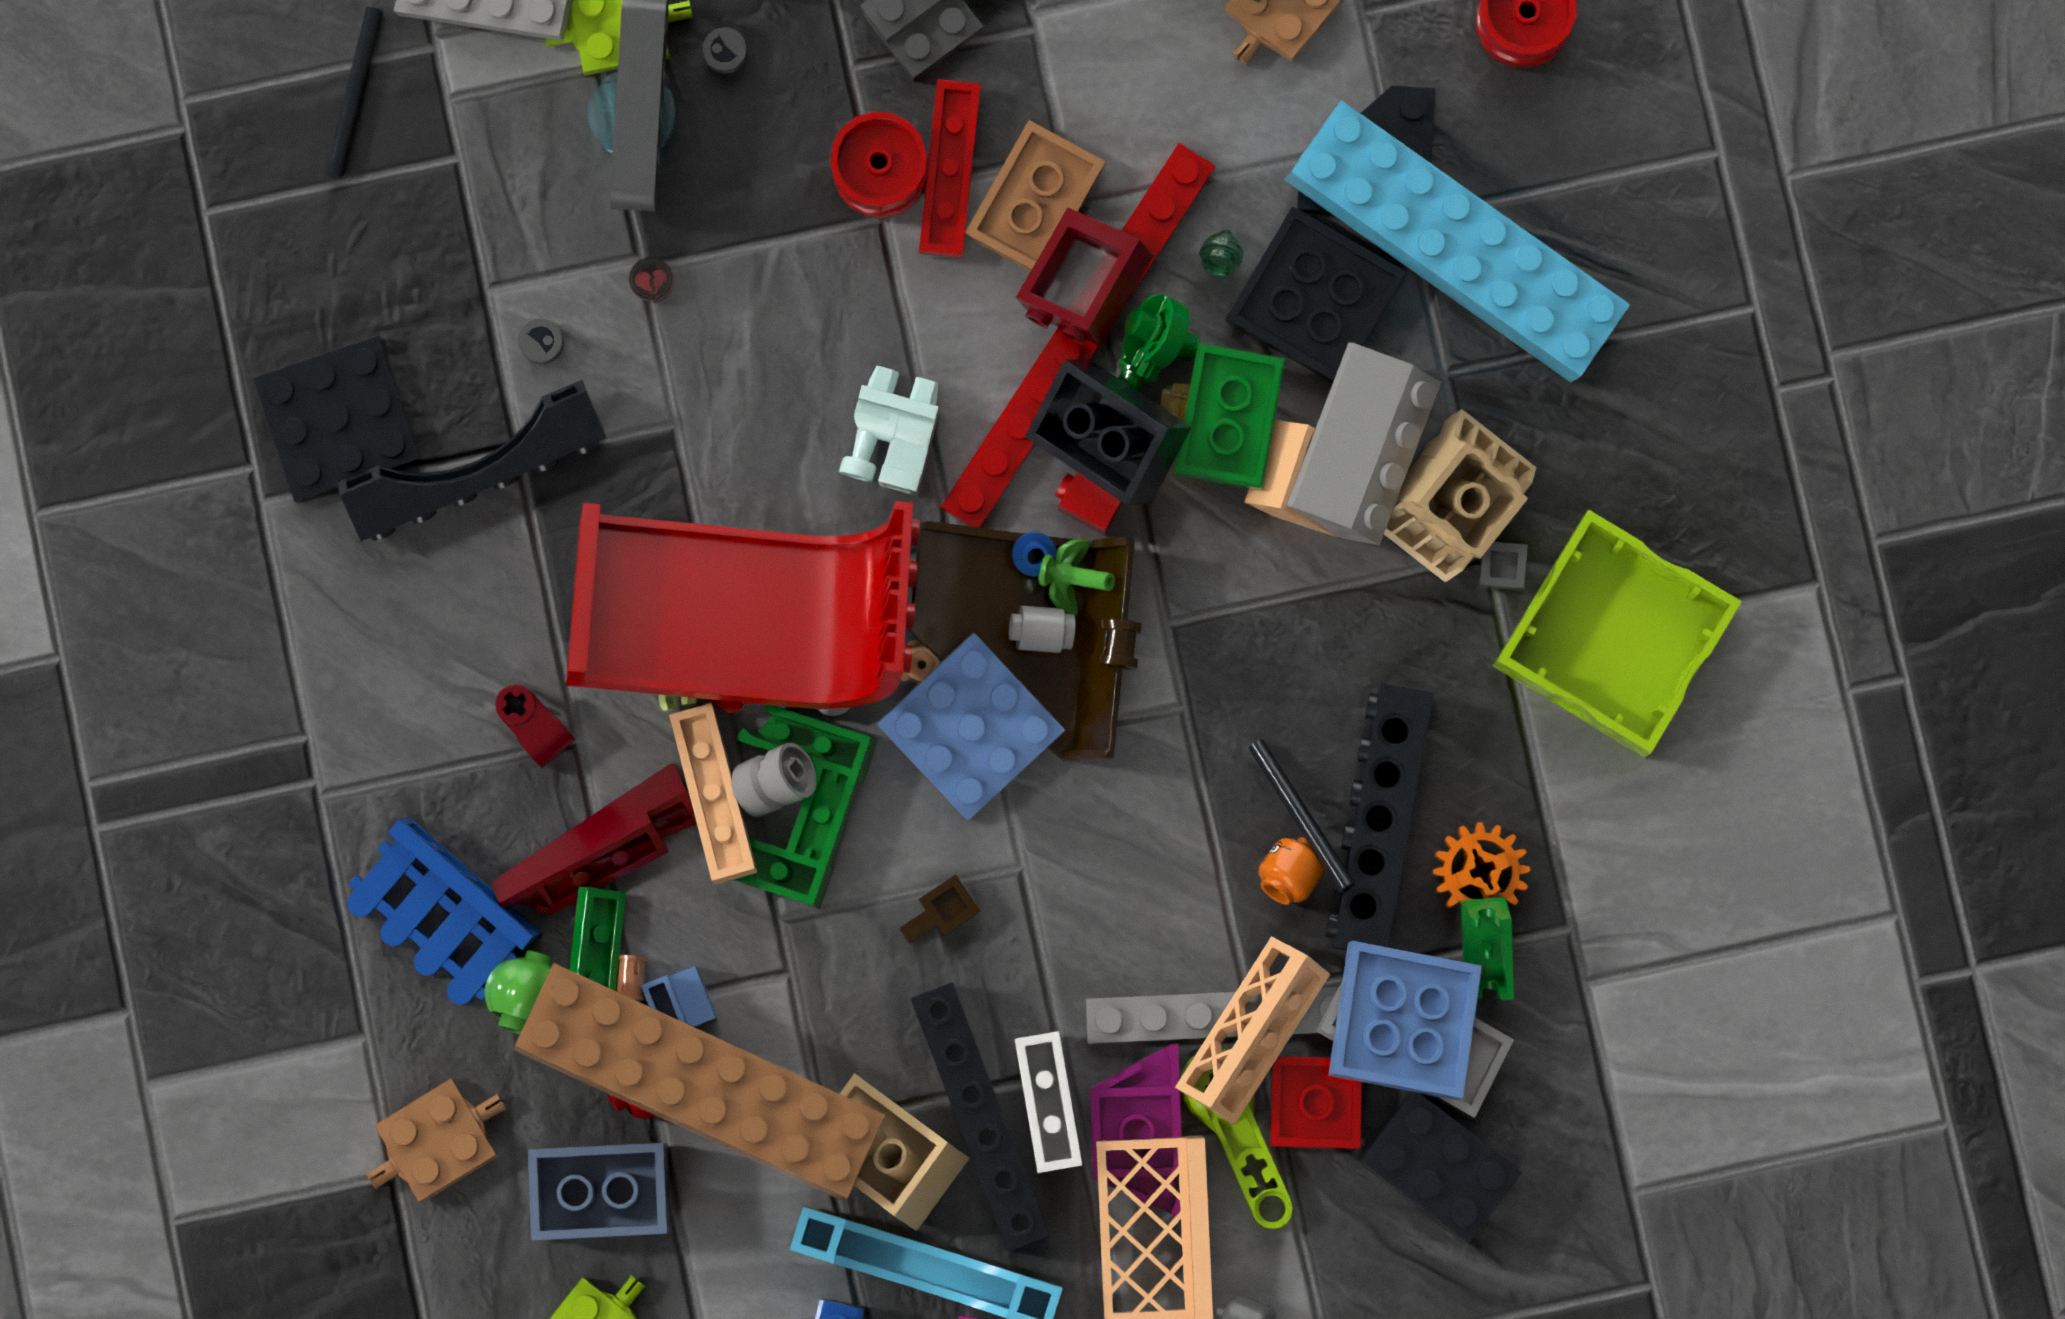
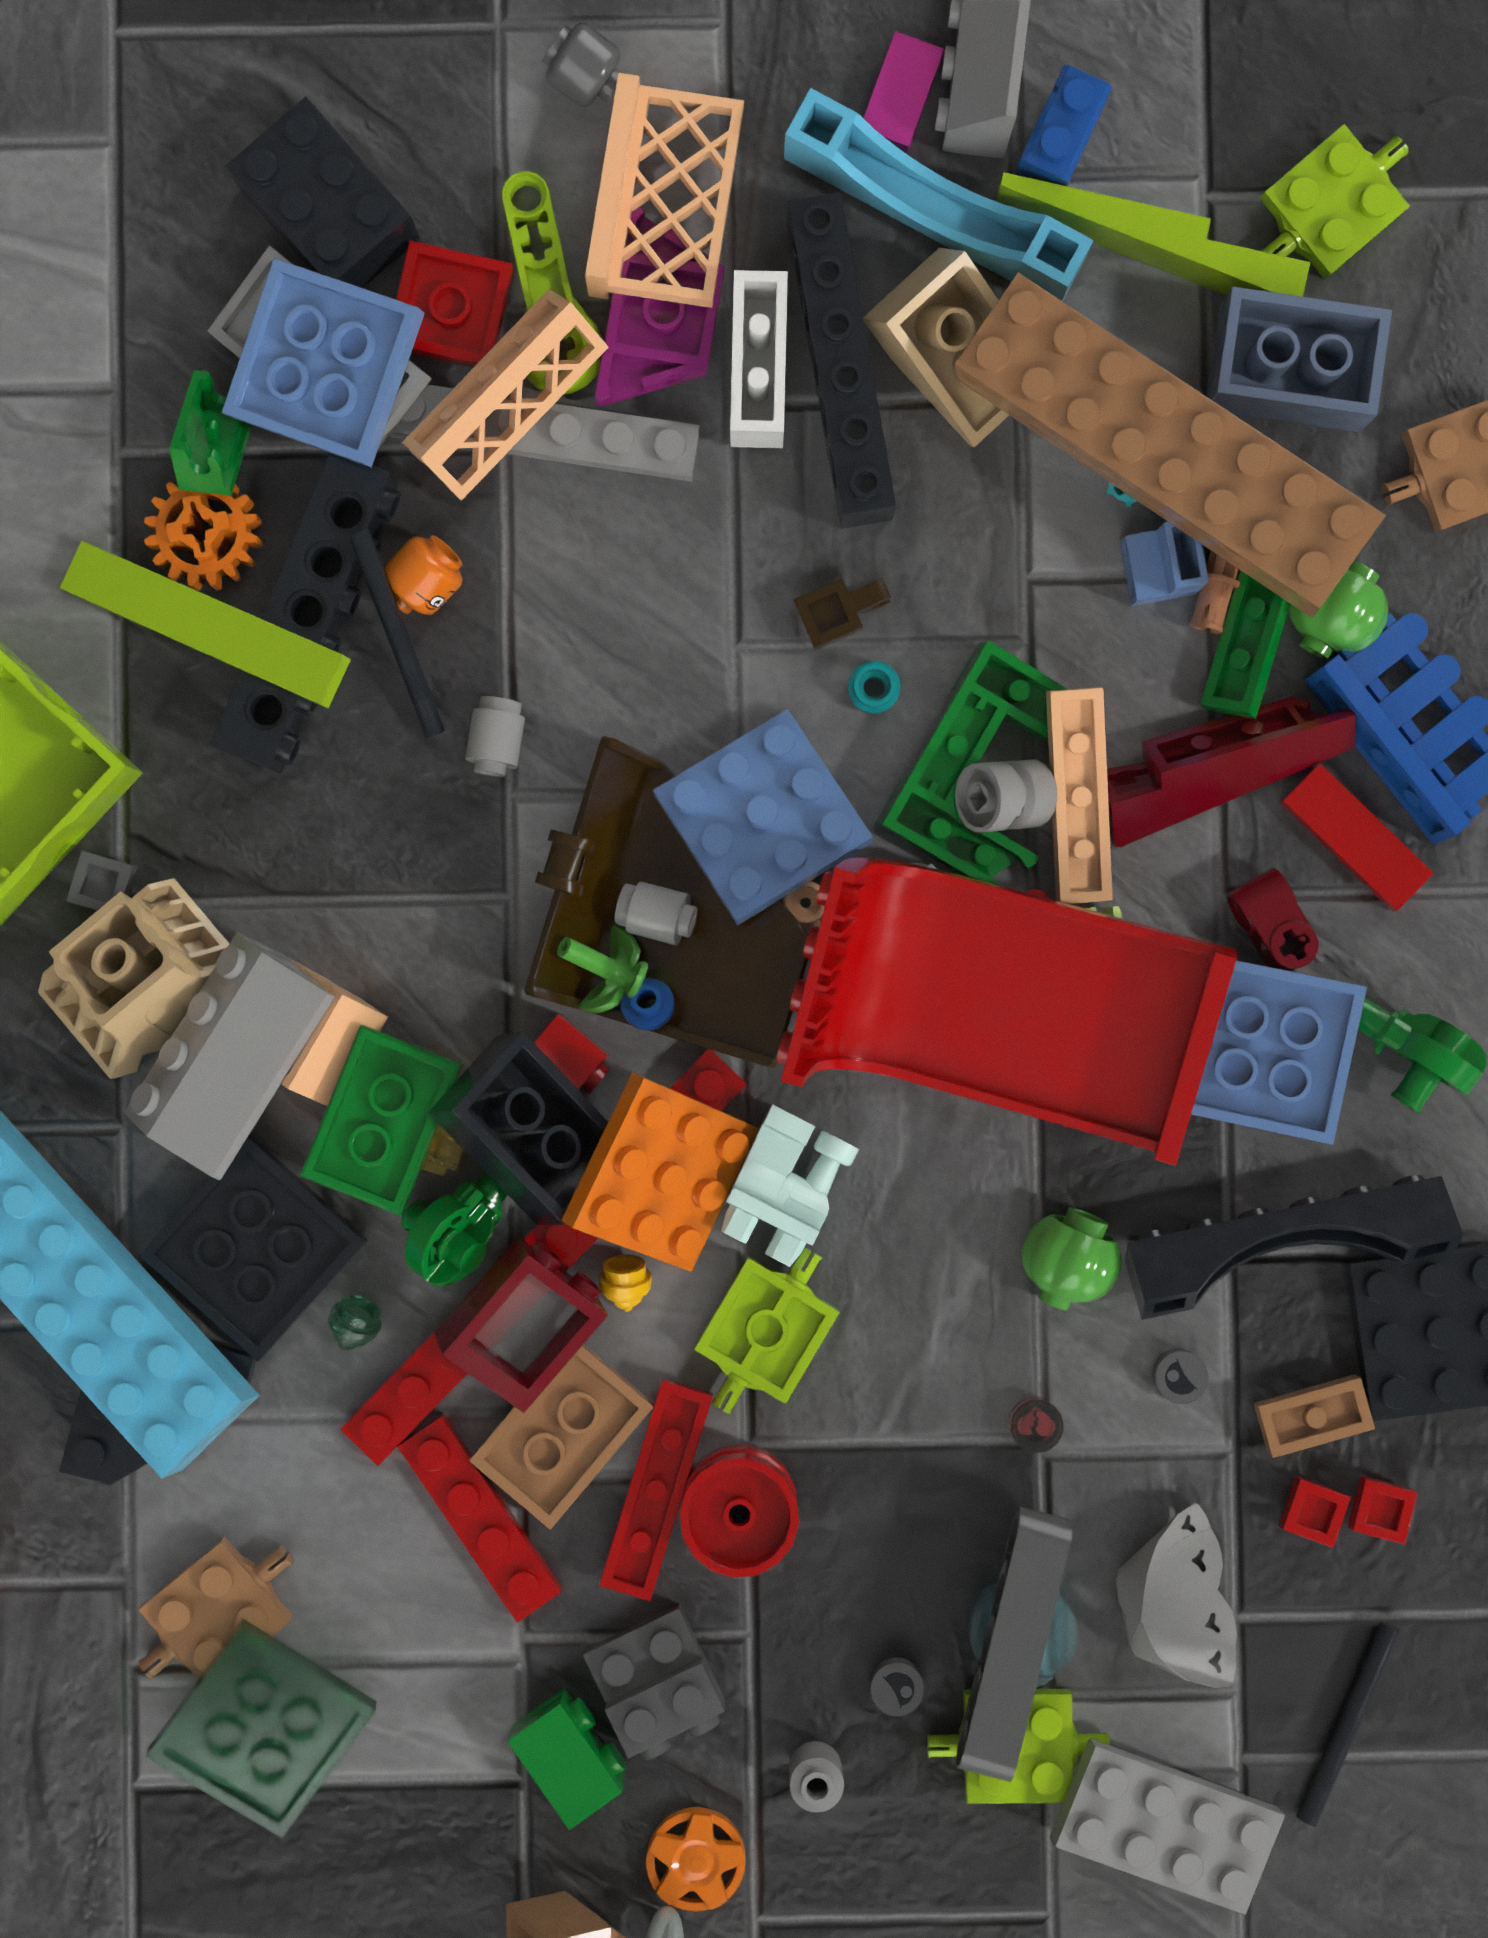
camera: 170 degrees left, 5 degrees up
none -> lime tile [60,540,351,708]
none -> red plate [397,1413,563,1623]
none -> light grey brick [465,696,525,777]
none -> orange plate [561,1072,759,1272]
none -> yellow plate [599,1254,652,1312]
none -> lime plate [694,1247,840,1414]
none -> teal plate [848,661,901,714]
none -> lime slope [995,172,1310,297]
none -> bright green plant [1021,1207,1122,1310]
none -> light grey piece [1115,1503,1237,1688]
none -> medium blue plate [1191,961,1367,1145]
none -> medium nougat plate [1253,1374,1375,1458]
none -> red plate [1278,1475,1351,1548]
none -> red tile [1279,763,1434,912]
none -> red plate [1347,1475,1418,1545]
none -> green pin [1358,998,1487,1114]

